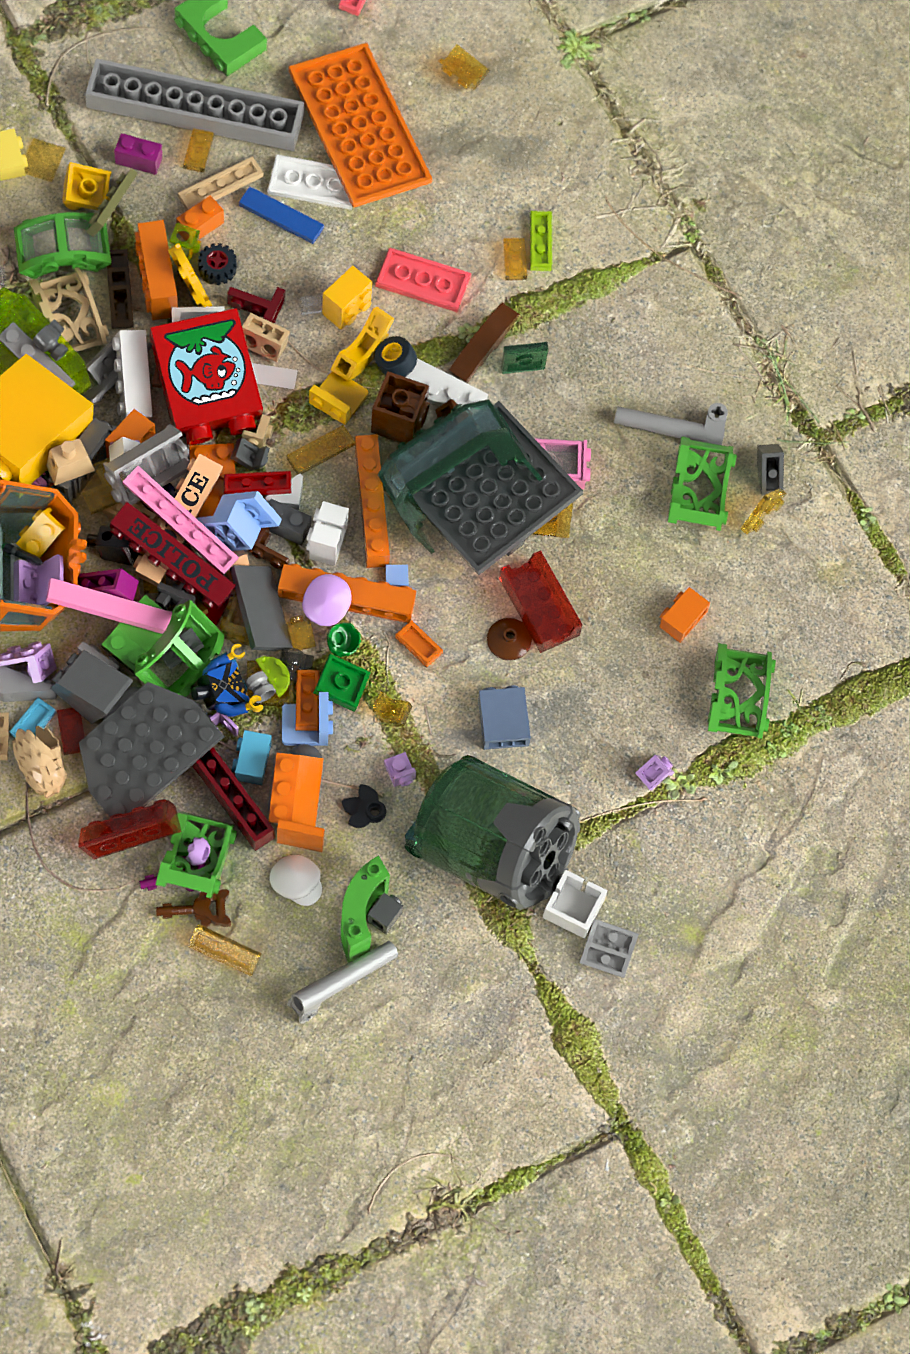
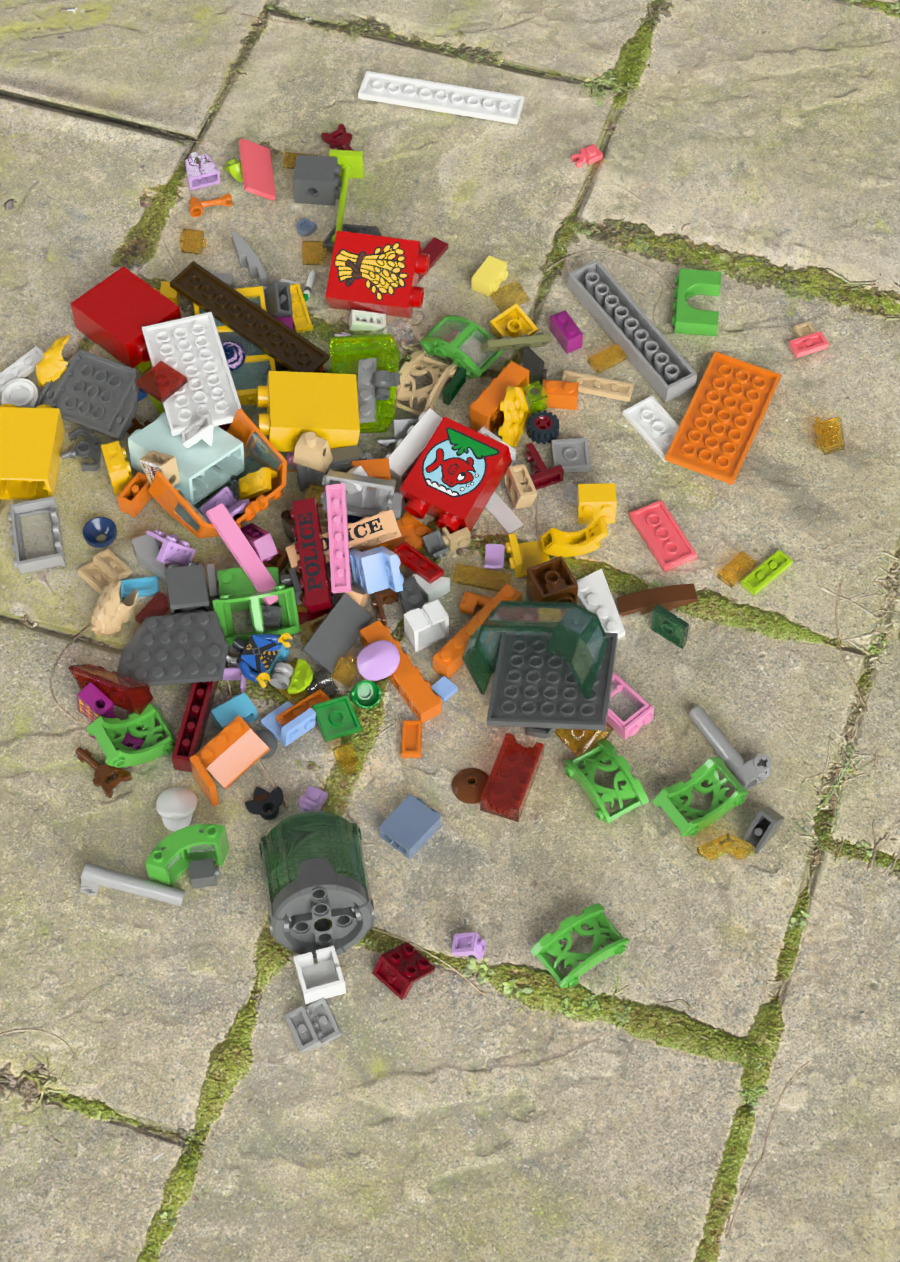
camera: 55 degrees right, 10 degrees down
dark brown slope [107,249,134,329] -> none
lavender plate [186,837,210,866] -> none
clear yellow plate [188,924,262,977] -> none
blue tile [239,186,324,244] -> none
black wheel [374,336,417,377] -> none
orange brick [659,587,710,643] -> none
none -> magenta torso [77,682,120,722]
none -> dark red bracket [372,942,435,1000]
none -> dark green tile [443,367,466,405]
none -> orange piece [459,591,492,616]
none -> lavender bracket [484,544,505,570]
none -> clear smoke slope [522,346,547,387]
none -> light grey plate [551,438,591,473]
none -> bright green fence [564,738,649,824]

